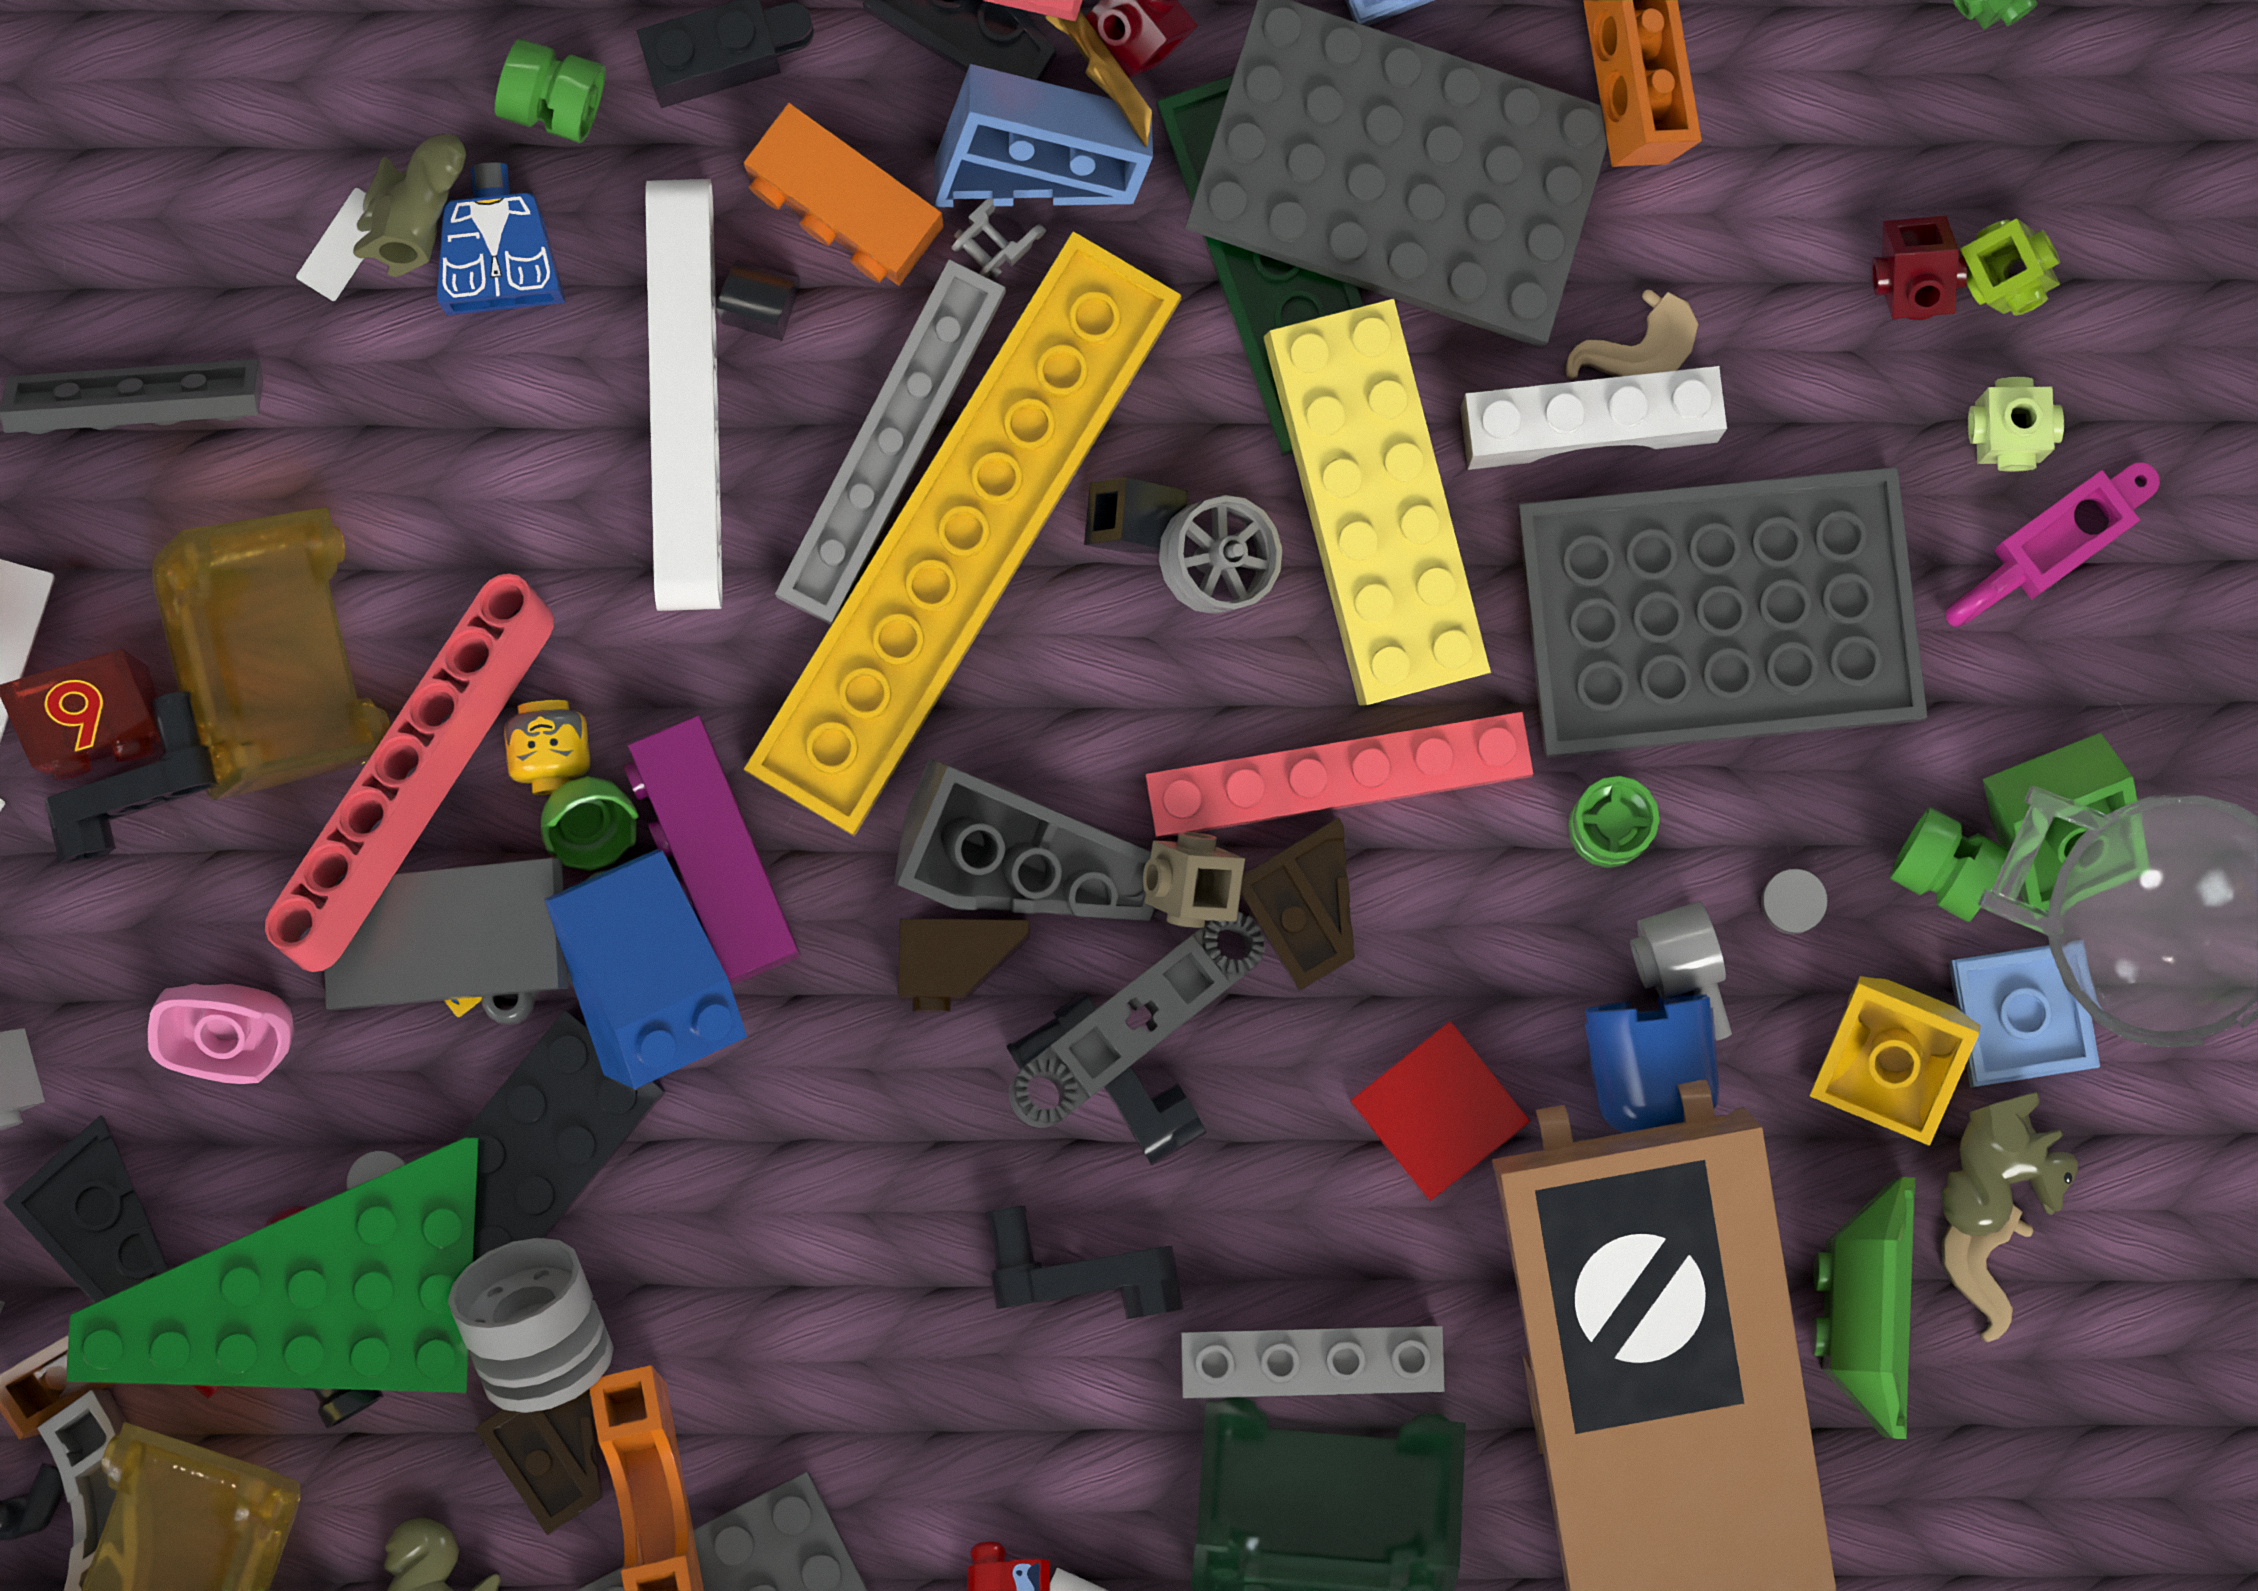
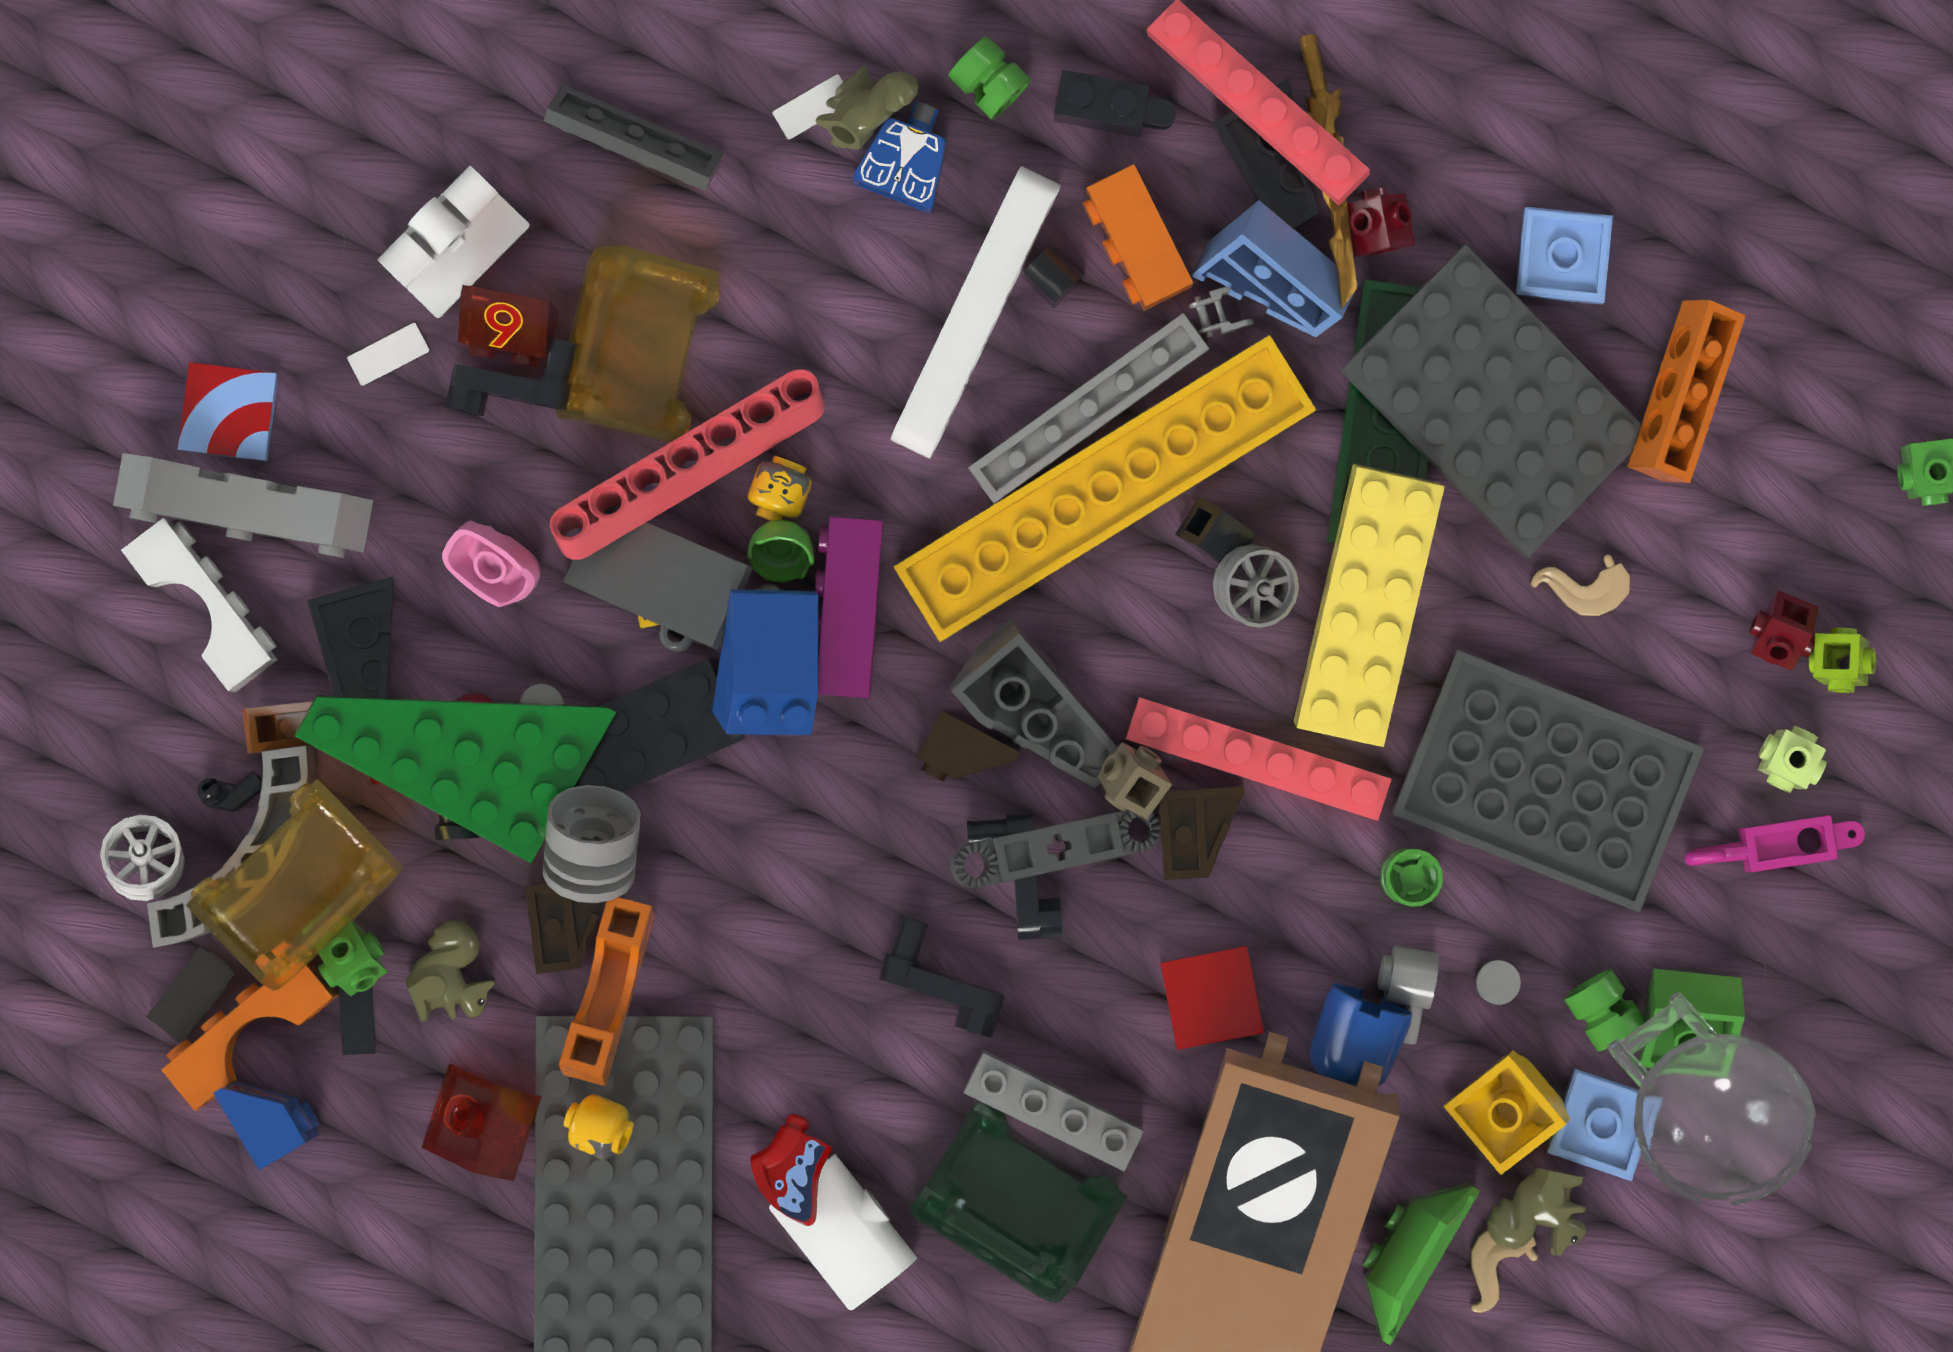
camera: 30 degrees right, 5 degrees up
white arch [1460,366,1727,470] -> none

